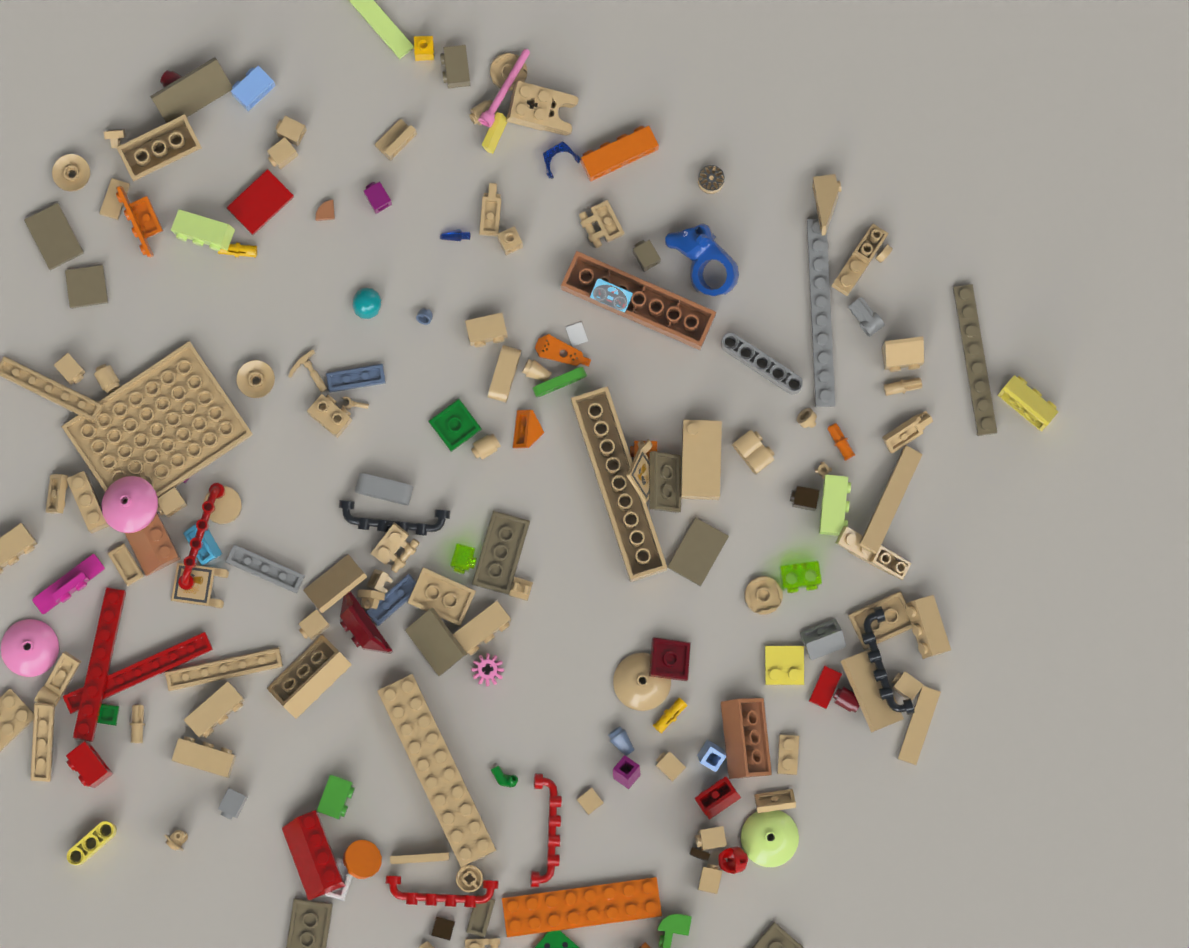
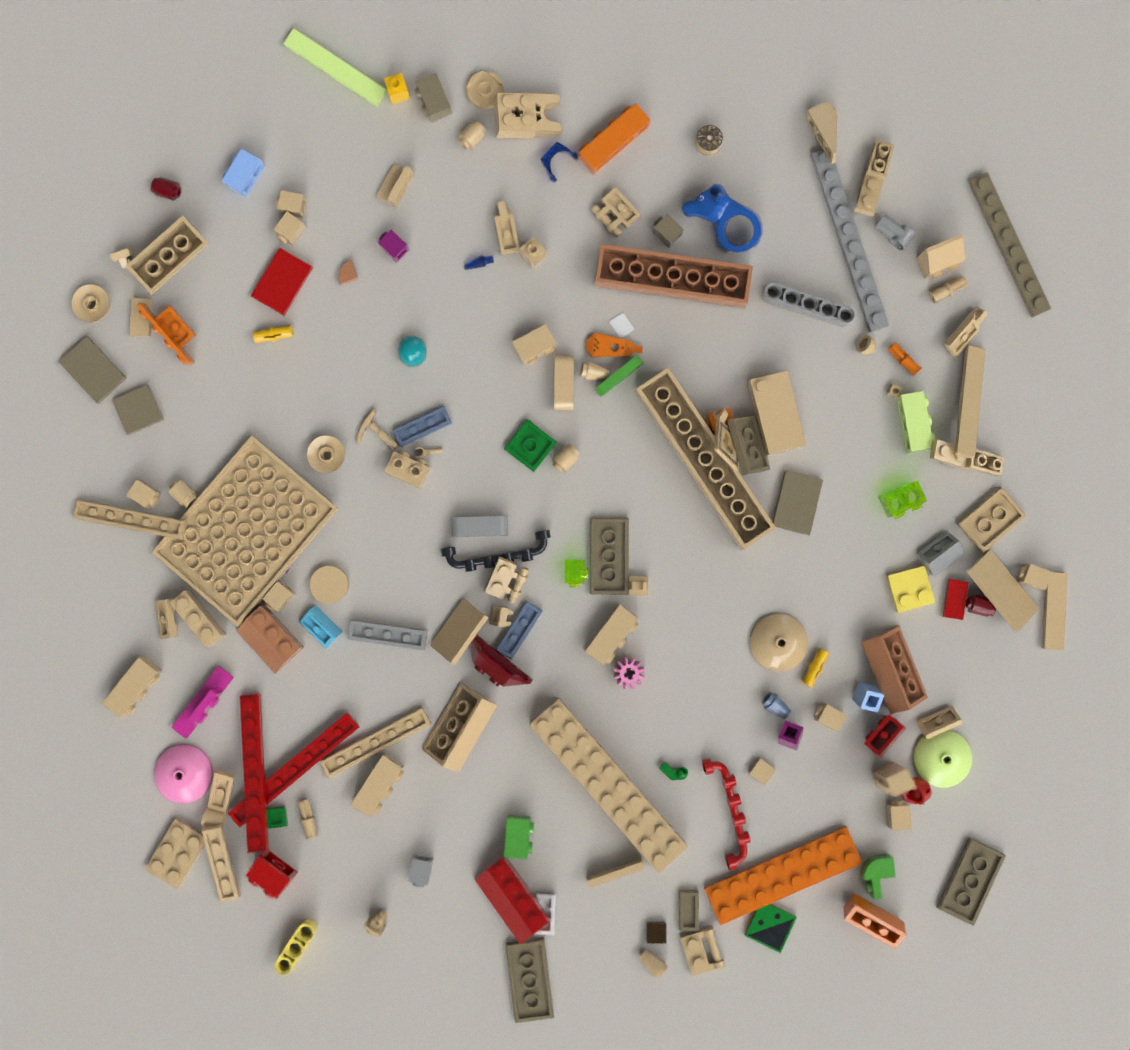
camera: 10 degrees left, 5 degrees up
bright pink dish [101,476,158,533] -> none
tan tile [108,543,144,586] -> none
dark tan tile [150,57,232,123] -> none
yellowish green brick [171,209,235,251] -> none
tan flag [171,563,229,608] -> none
tan brick [171,736,236,778] -> none
red bar [178,483,225,590] -> none
tan brick [299,609,330,640] -> none
orange tile [343,840,382,879] -> none
tan tile [357,589,385,609] -> none
red bar [385,876,499,908] -> none
dark tan tile [405,607,467,676] -> none
tan plate [407,567,476,627] -> none
sand blue hinge [416,308,433,325] -> none
tan wheel [456,865,483,893] -> none
bright pink piece [478,49,530,127] -> none
light yellow tile [482,112,507,154] -> none
orange slope [513,410,544,449] -> none
slope [590,278,633,313] -> none
dark red tile [649,637,691,681] -> none
dark brown tile [689,847,710,861] -> none
tan brick [732,430,775,475] -> none
tan tile [744,576,783,615] -> none
tan plate [777,735,799,775] -> none
dark brown brick [790,486,820,511] -> none
black bar [861,606,915,715] -> none
tan tile [875,244,893,263] -> none
tan brick [905,595,951,659] -> none
light yellow slope [997,375,1058,432] -> none

